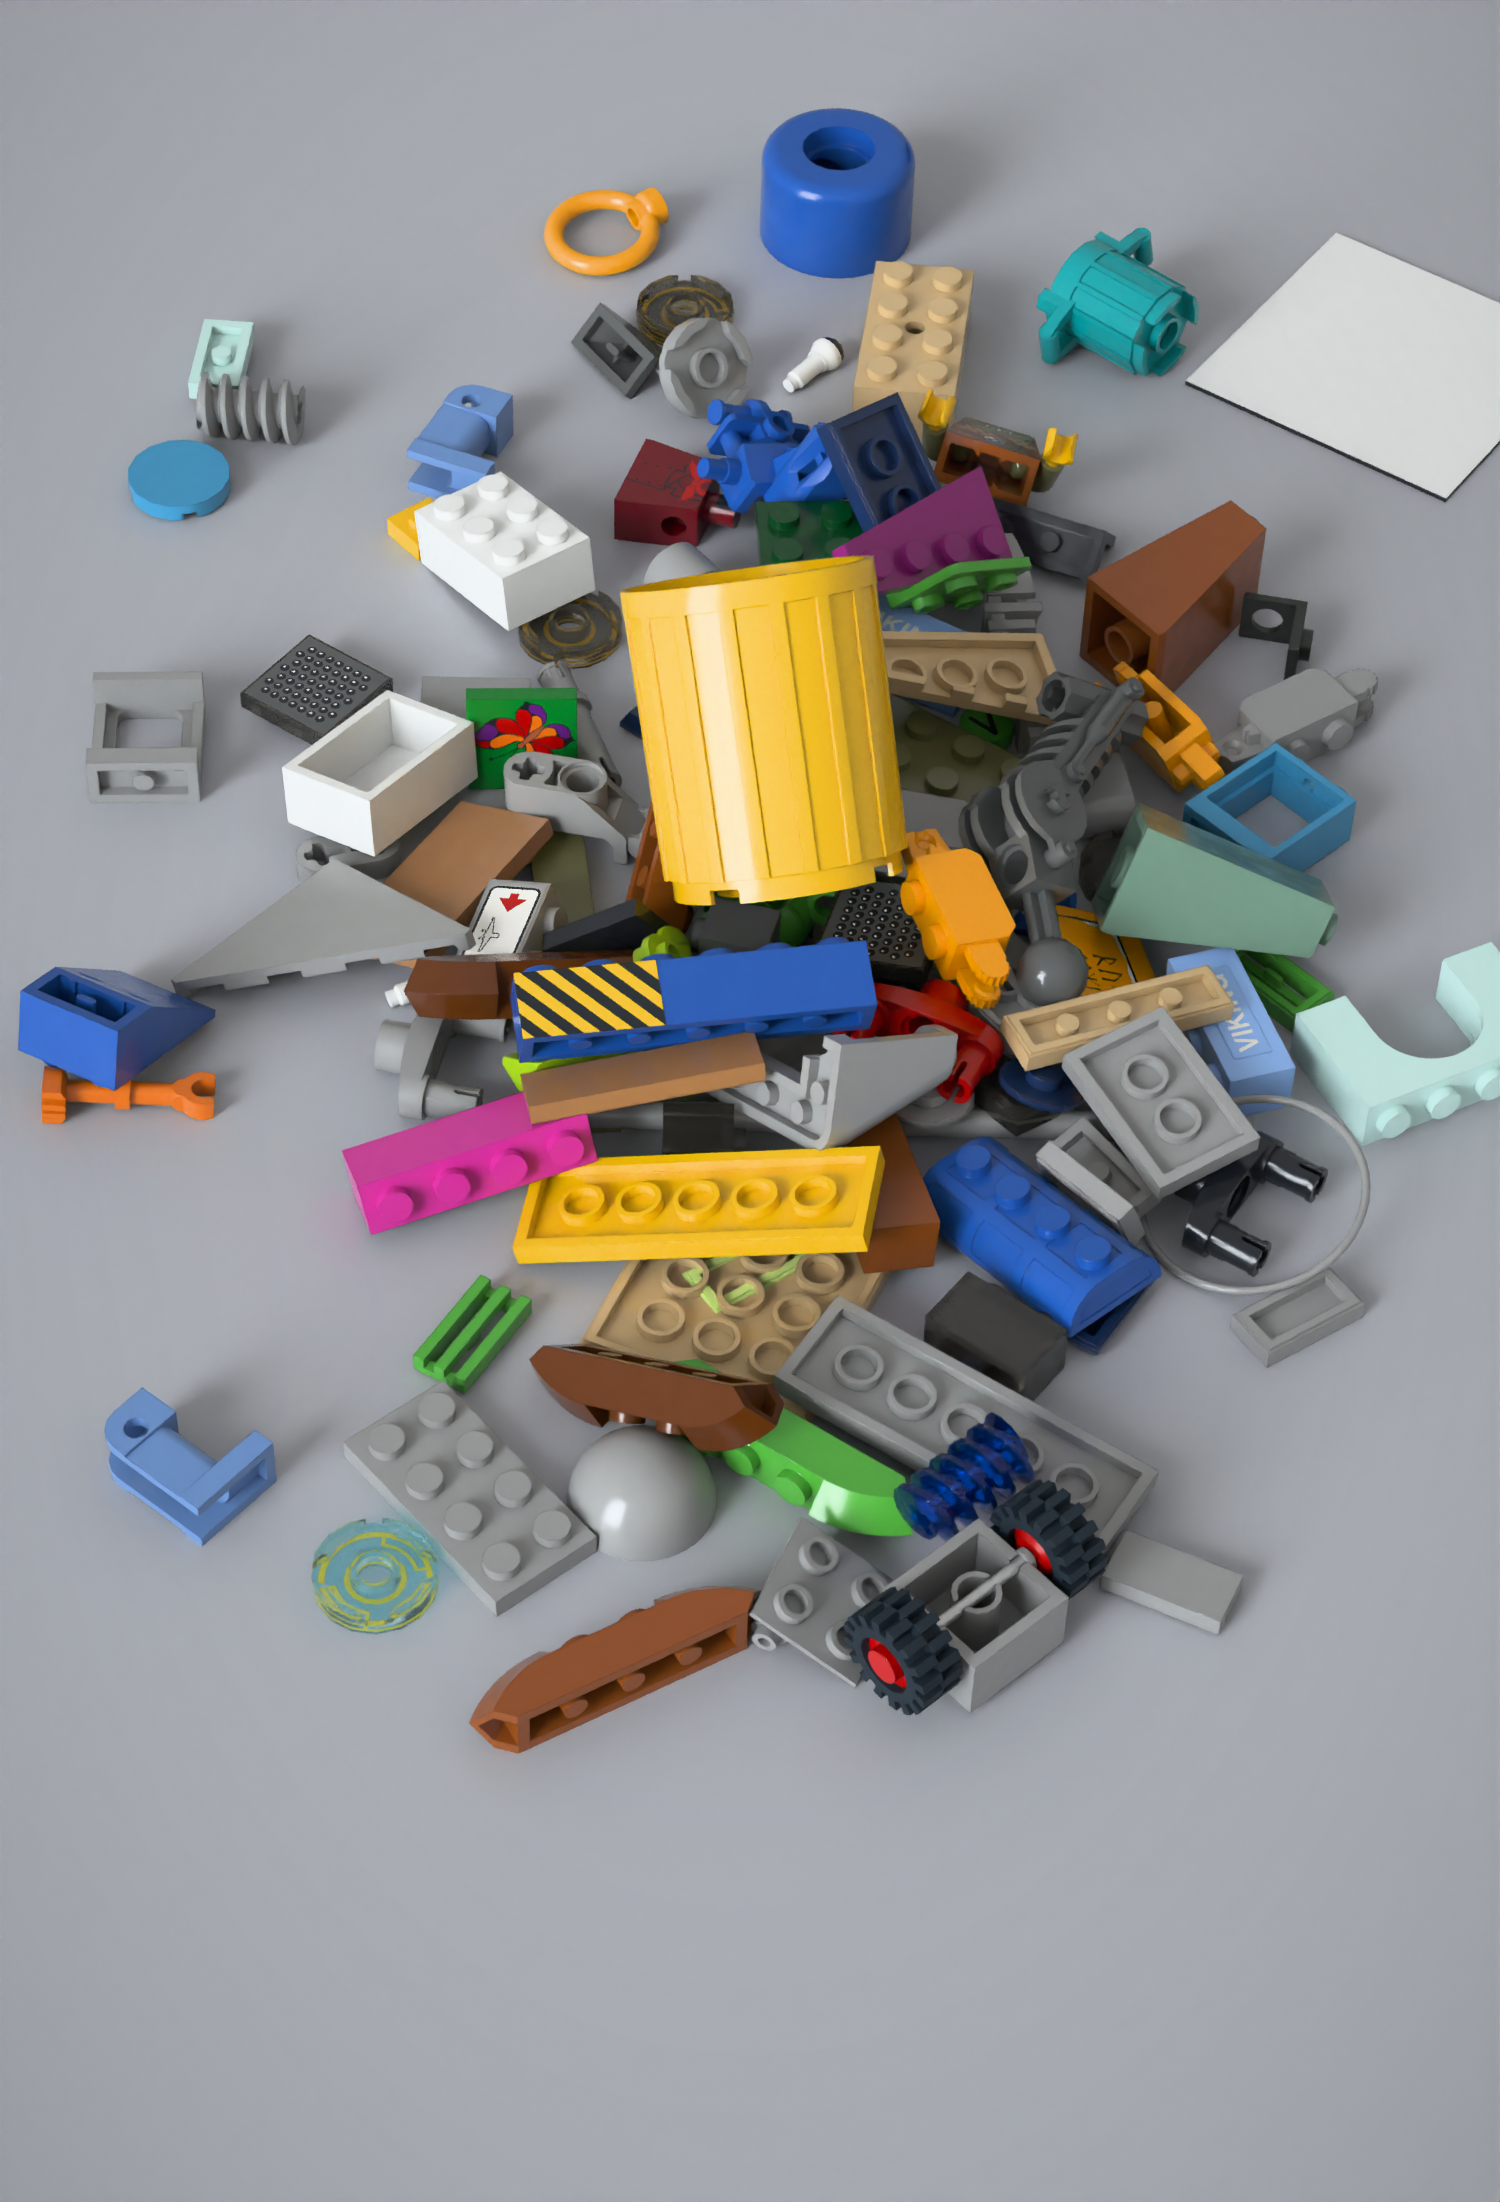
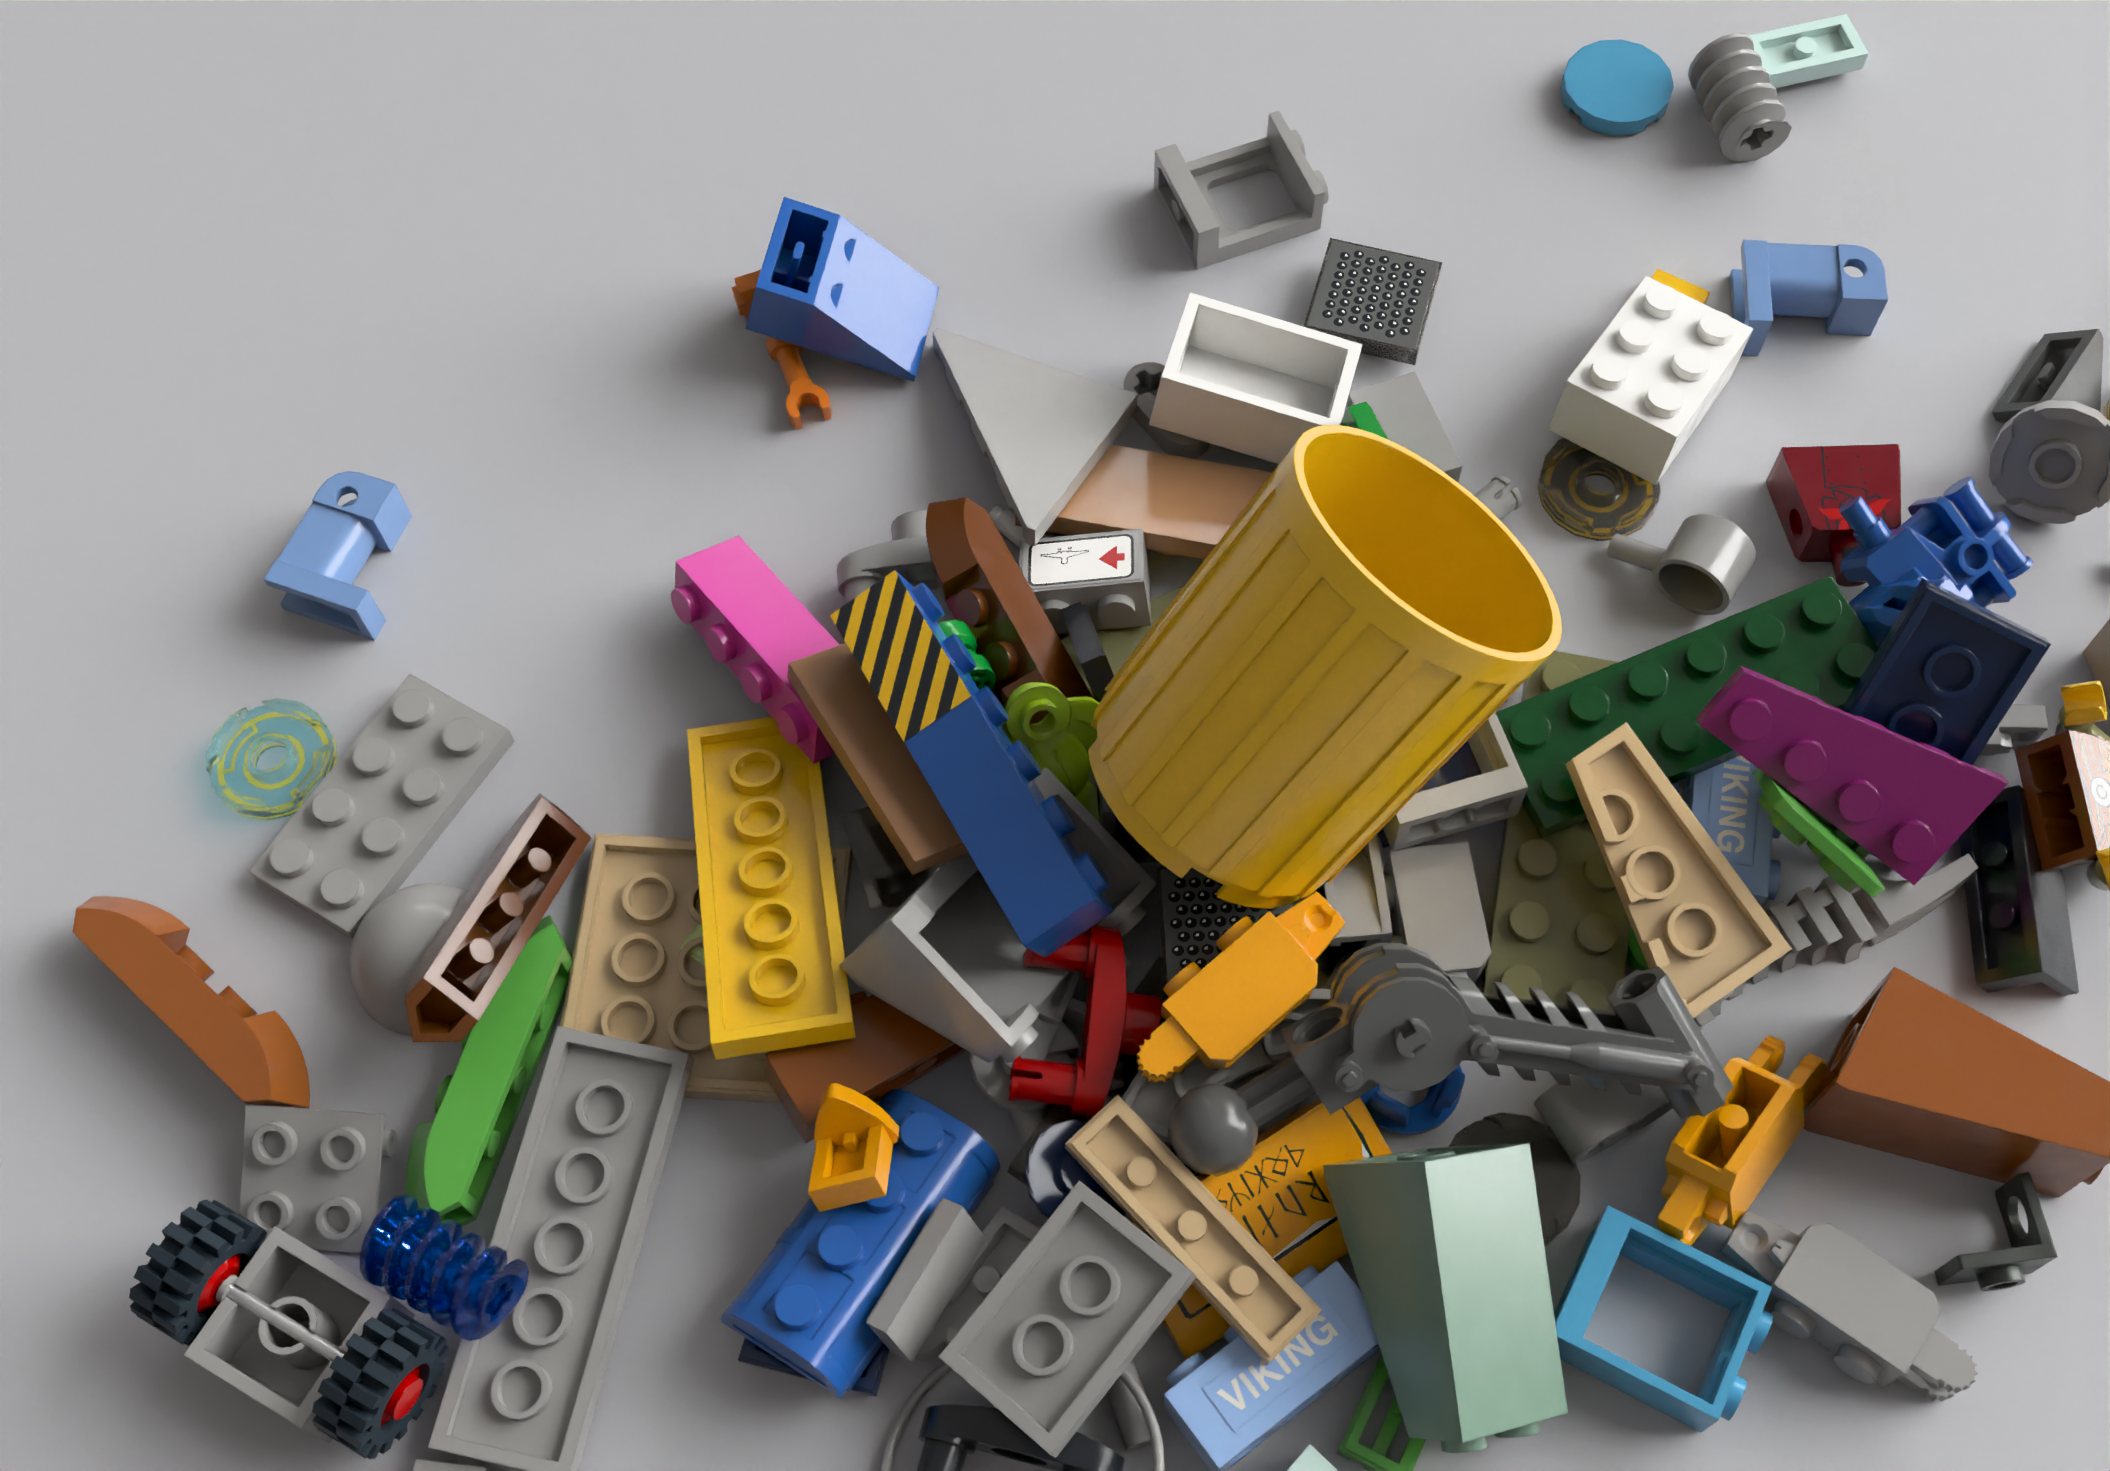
camera: 75 degrees right, 15 degrees up
bright green tile [413,1275,532,1394] -> none
clear smoke brick [923,1271,1068,1401] -> none
none -> light orange tile [808,1083,900,1212]

